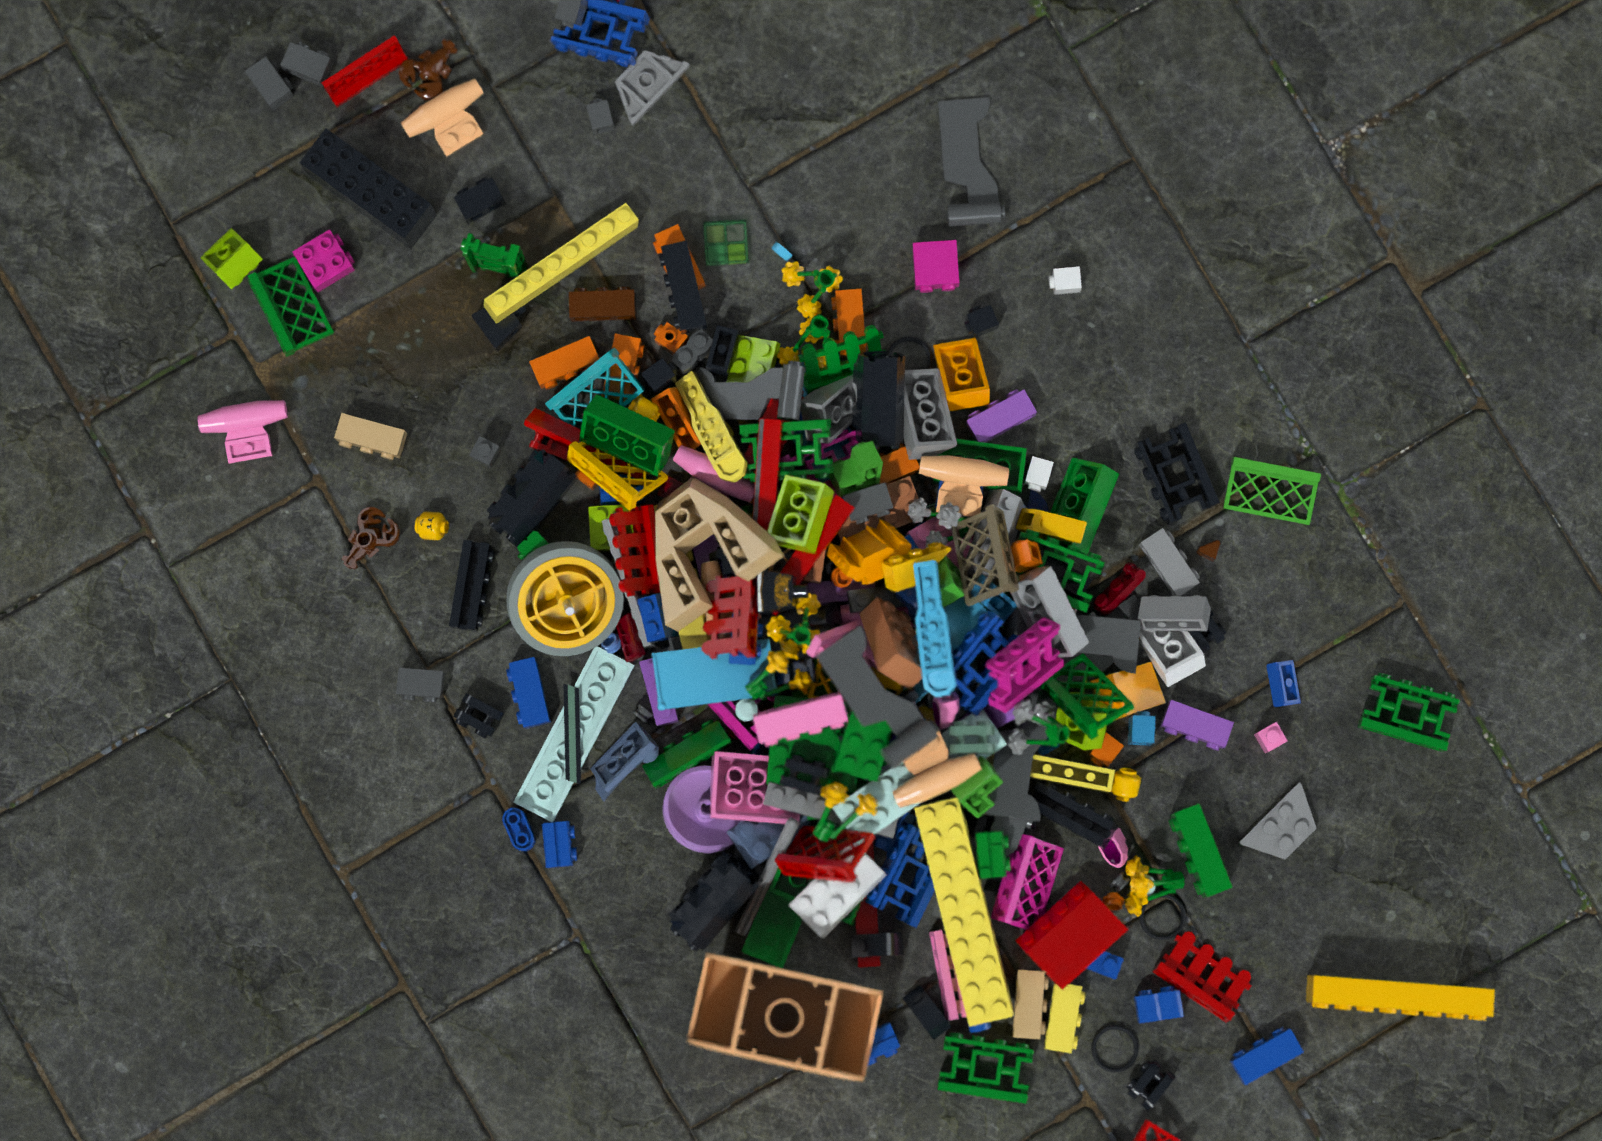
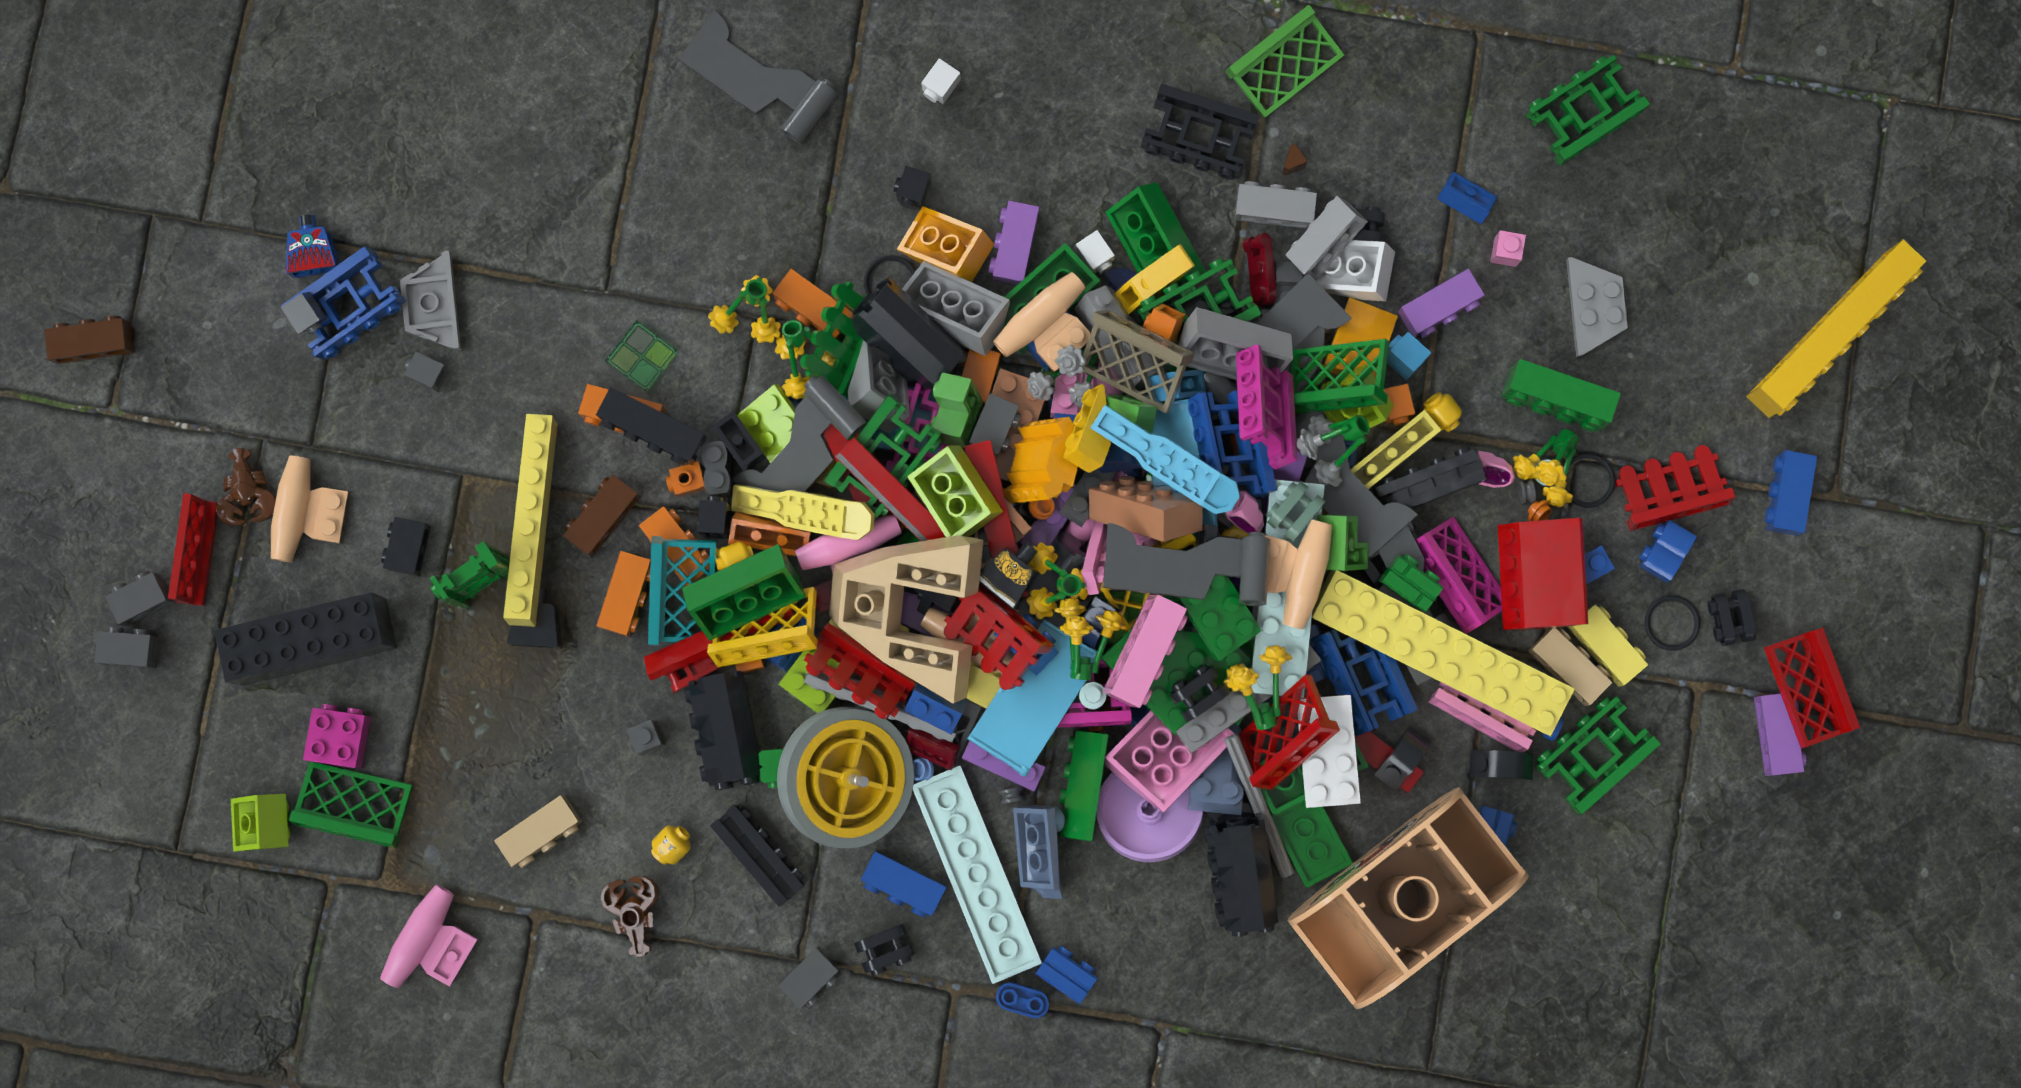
camera: 50 degrees left, 0 degrees up
sticker [563,683,581,784] -> none
medium azure tile [771,242,793,261] -> none
dark pink brick [912,240,959,293] -> none

